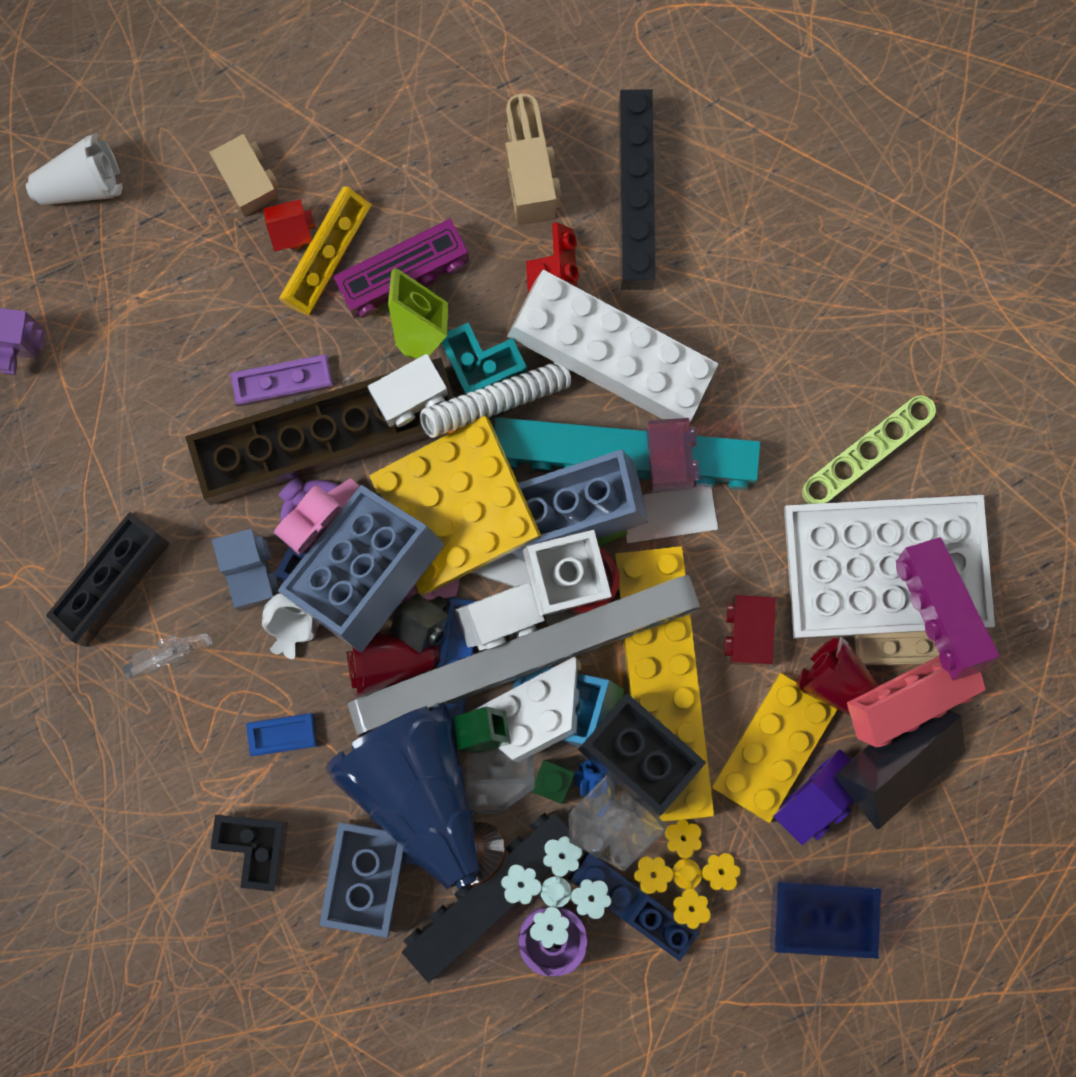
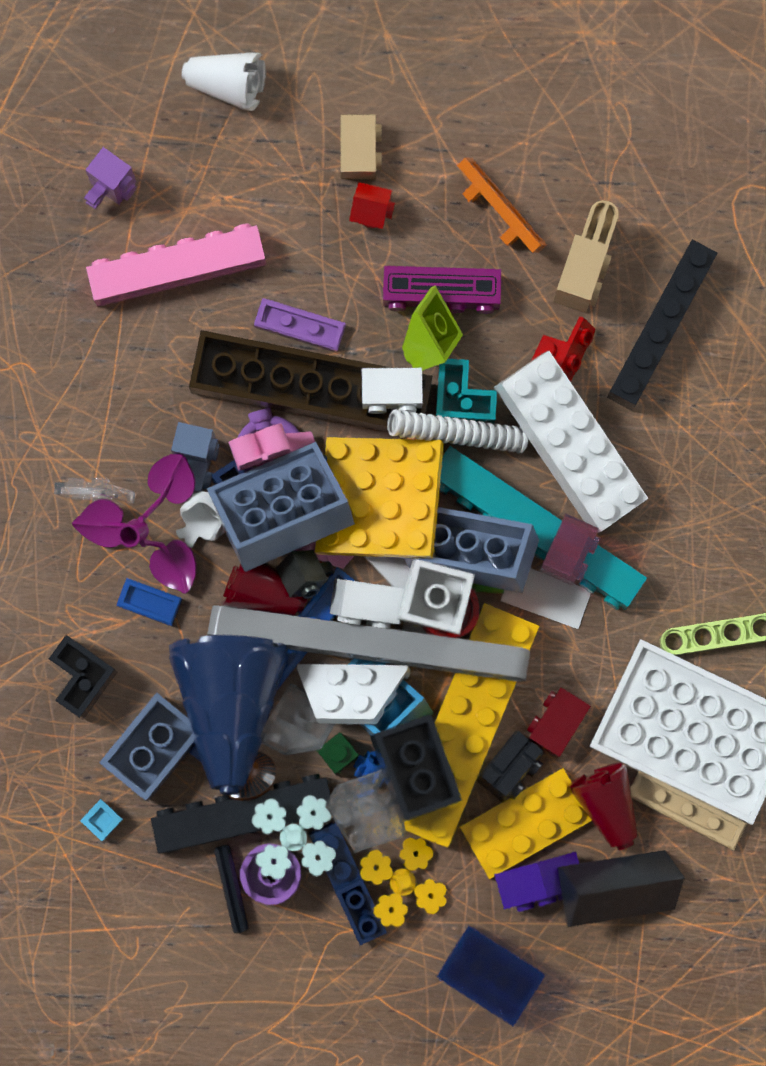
camera: 30 degrees right, 0 degrees up
black slope [46,512,170,647] -> none
yellow brick [279,186,372,316] -> none
dark green brick [453,706,511,754] -> none
coral brick [847,656,986,747] -> none
magenta brick [895,537,1000,681] -> none
none -> magenta plant [72,454,197,594]
none -> medium azure plate [80,799,123,842]
none -> bright pink brick [86,224,266,307]
none -> black axle [214,845,249,934]
none -> orange hinge [457,158,547,253]
none -> black brick [476,731,544,802]

